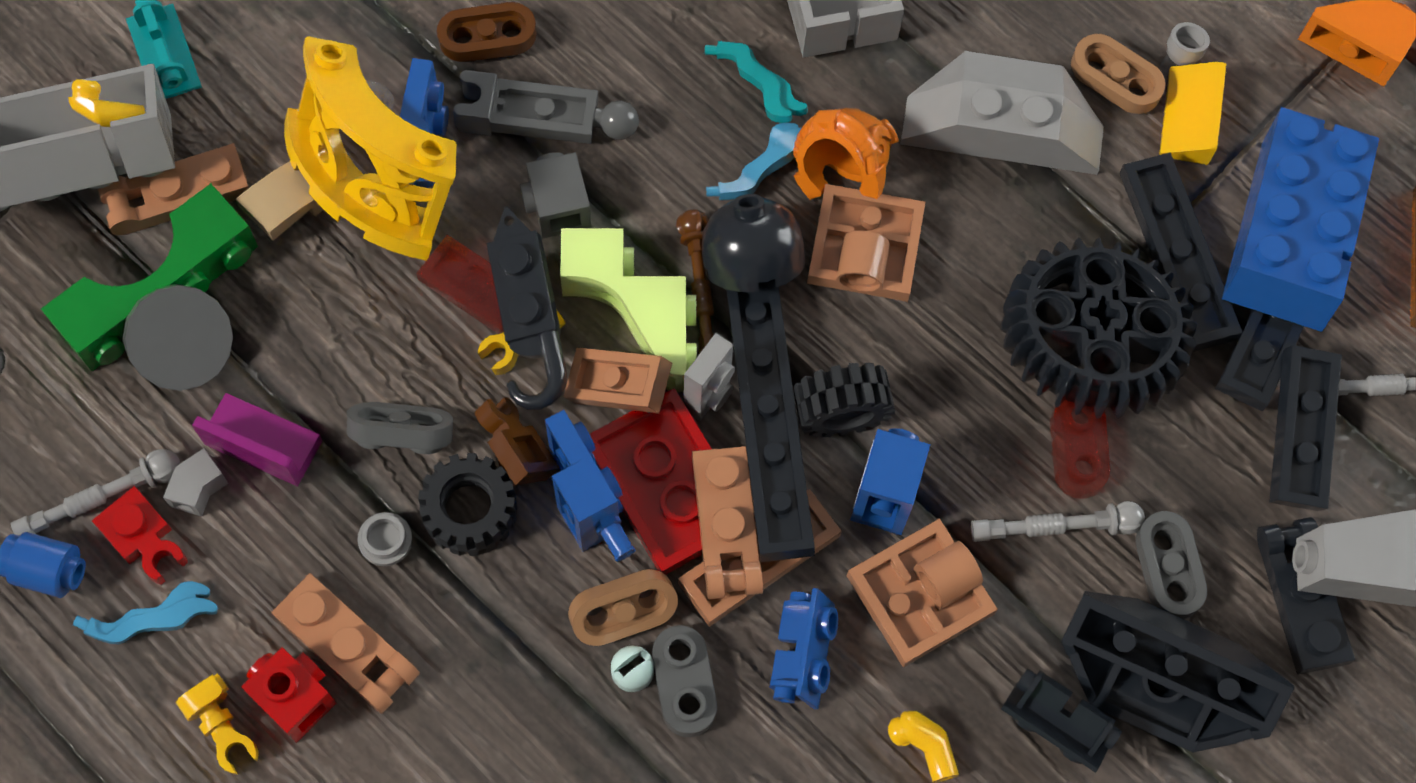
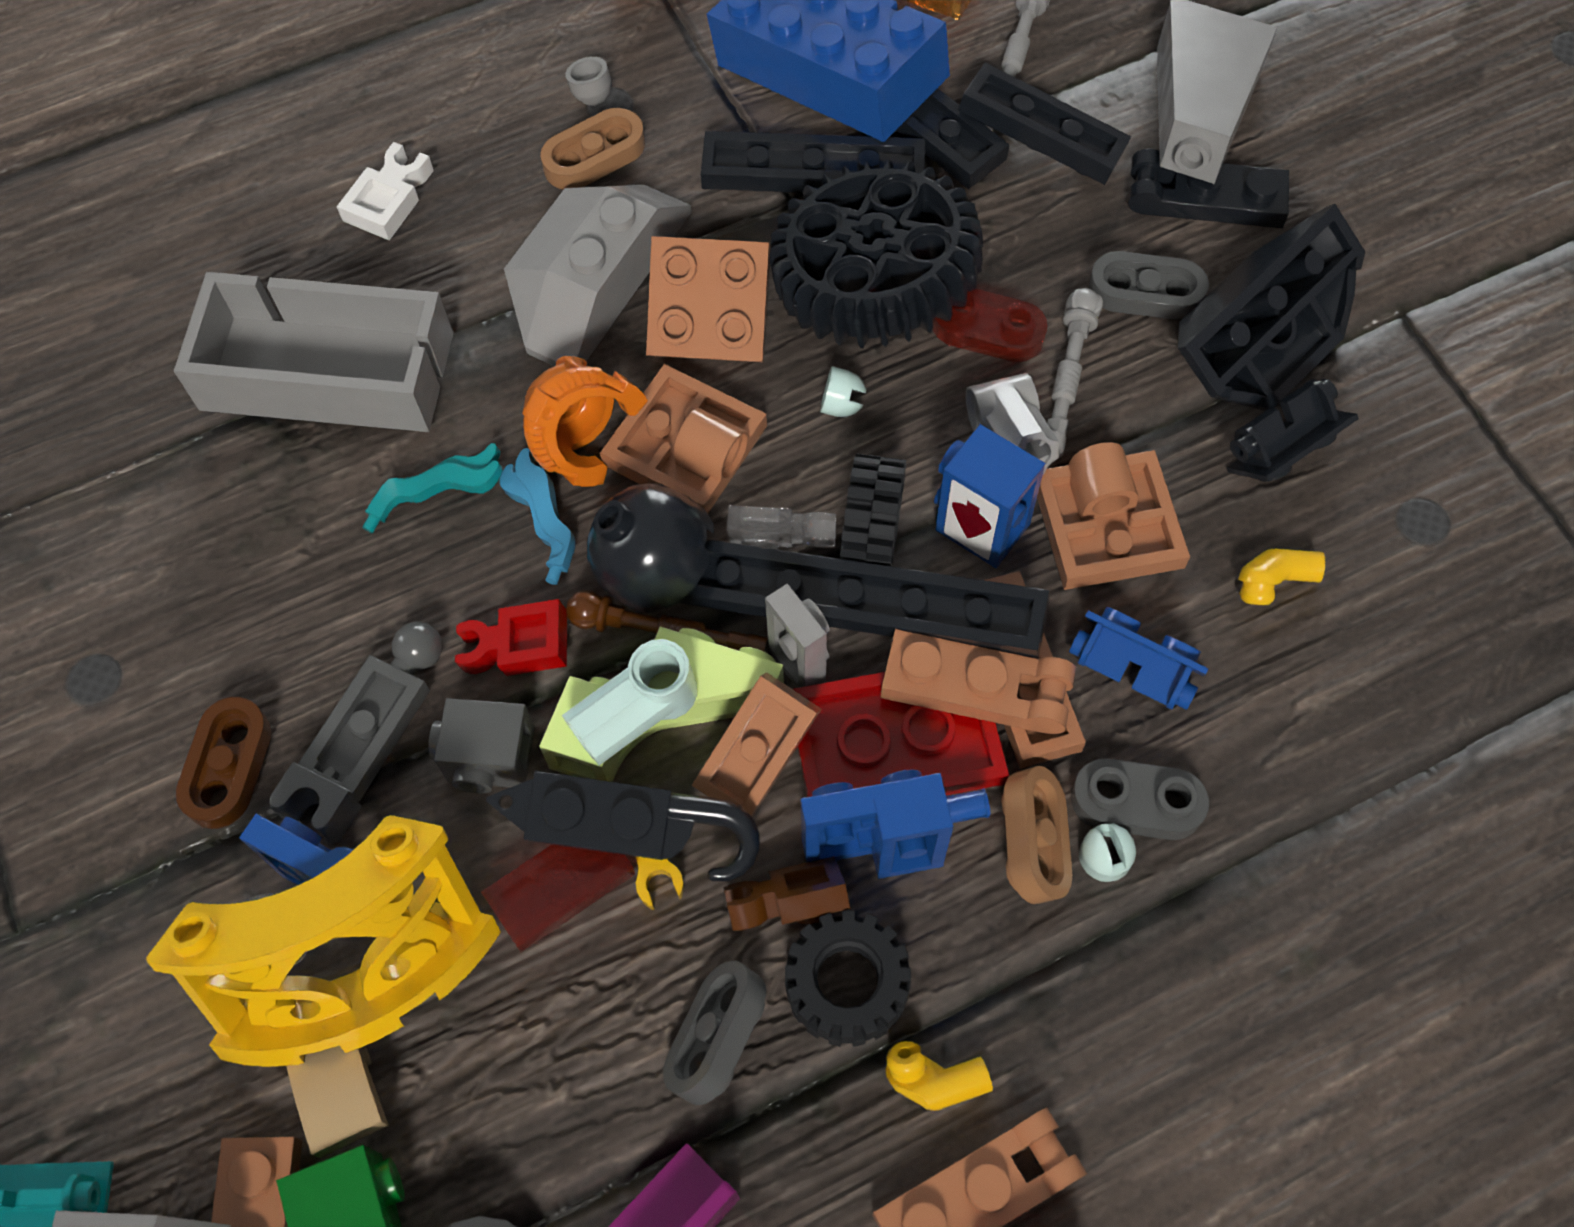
camera: 65 degrees left, 5 degrees down
light grey plate [358,512,413,566] -> none
yellow slope [1159,62,1226,165] -> none
none -> red plate [455,599,567,676]
none -> light aqua piece [562,639,697,766]
none -> nougat plate [646,236,770,363]
none -> clear plate [727,505,836,550]
none -> light aqua hinge [820,366,867,417]
none -> yellow arm [885,1041,993,1111]
none -> light grey piece [965,373,1059,475]

